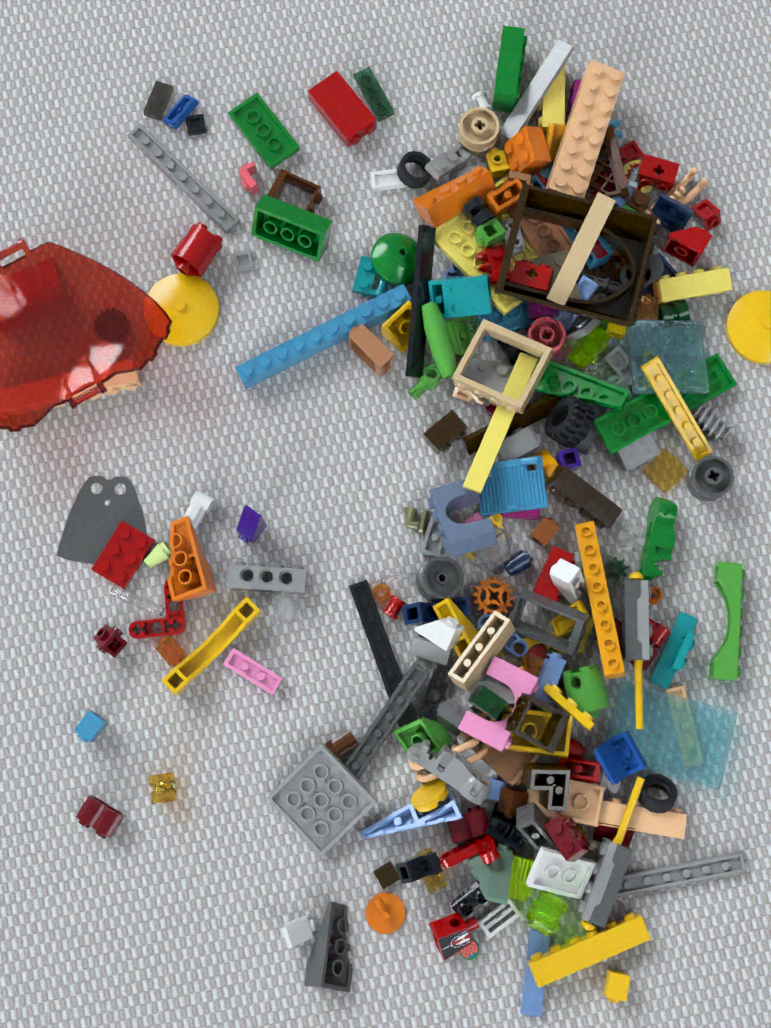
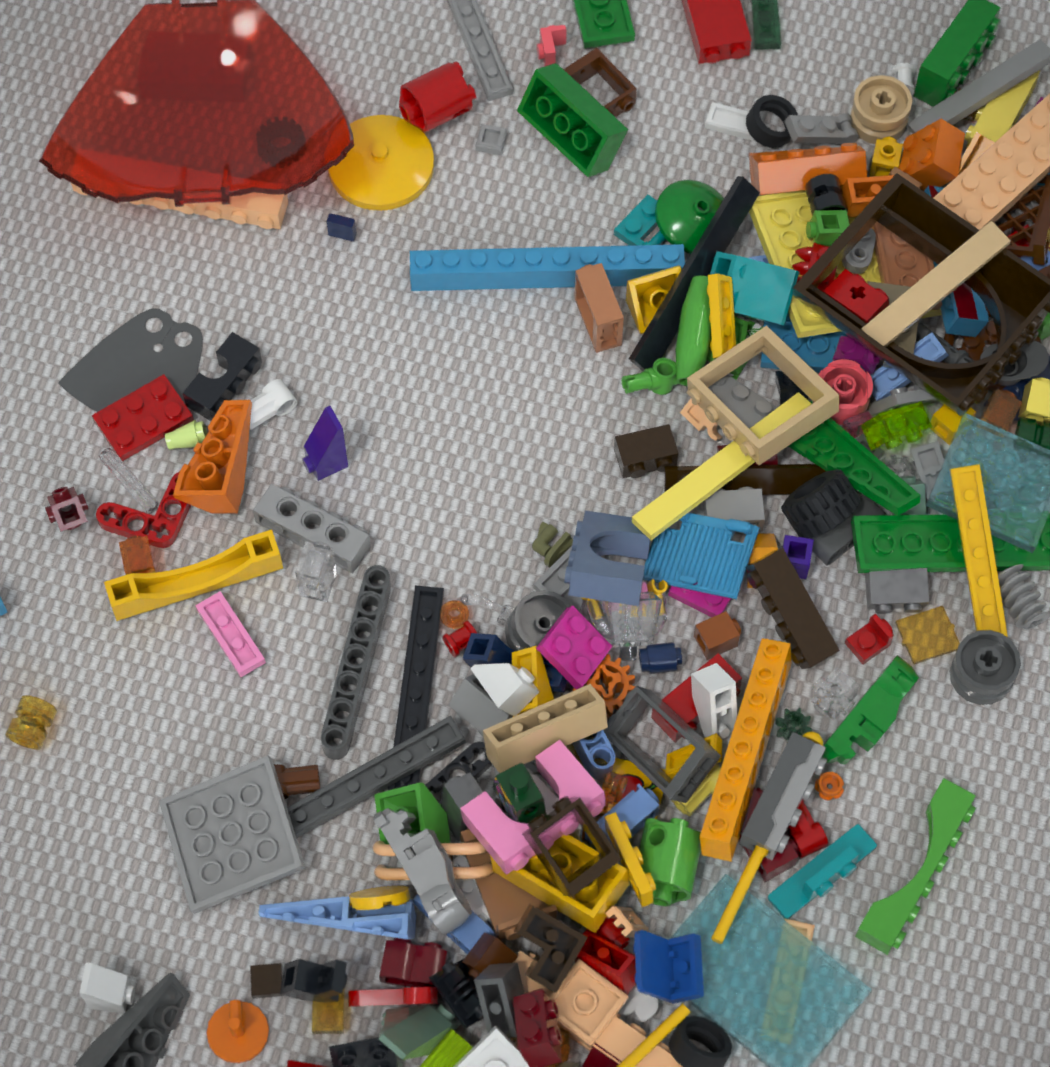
camera: 25 degrees right, 15 degrees down
none -> black arch [183,332,262,421]
none -> dark grey beam [321,565,391,760]
none -> dark blue tile [326,213,357,242]
none -> dark pink plate [536,605,612,689]
none -> light nougat tile [605,906,649,938]
none -> yellow plate [707,273,736,359]
none -> red bracket [845,614,894,665]

